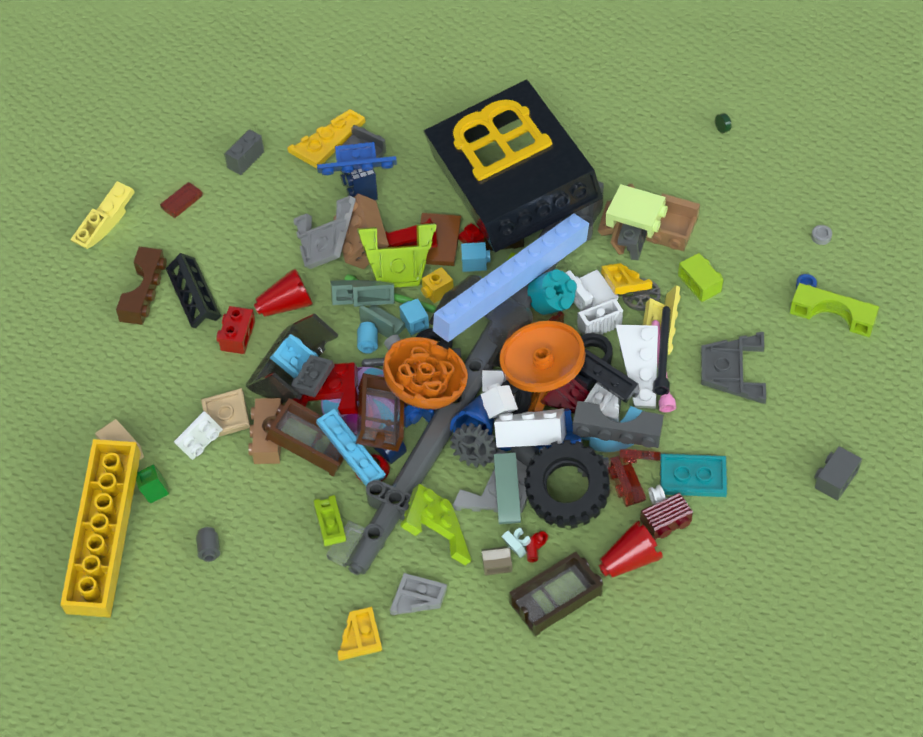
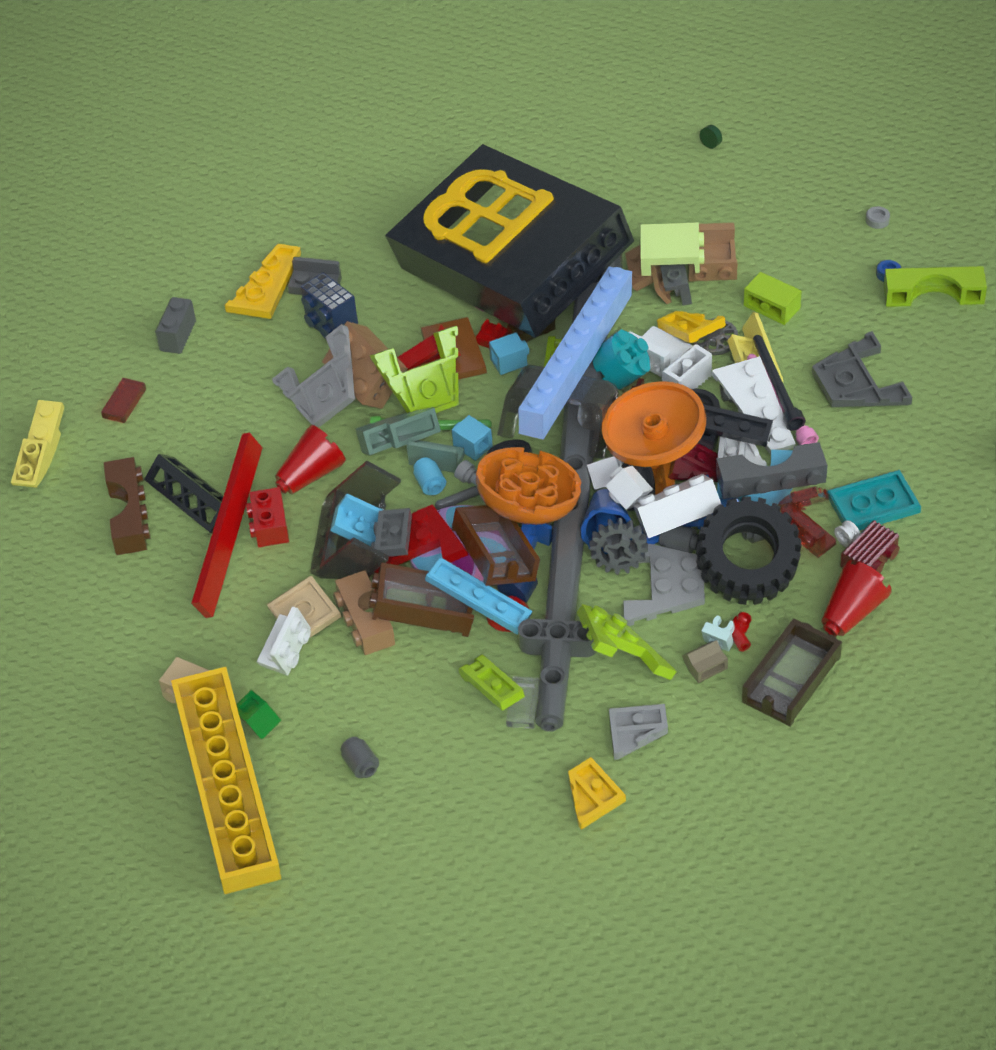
camera: 20 degrees left, 5 degrees down
blue bracket [317,142,397,175] -> none
yellow brick [421,267,454,303] -> none
sand green slope [494,453,521,524] -> none
none -> red tile [191,432,263,618]

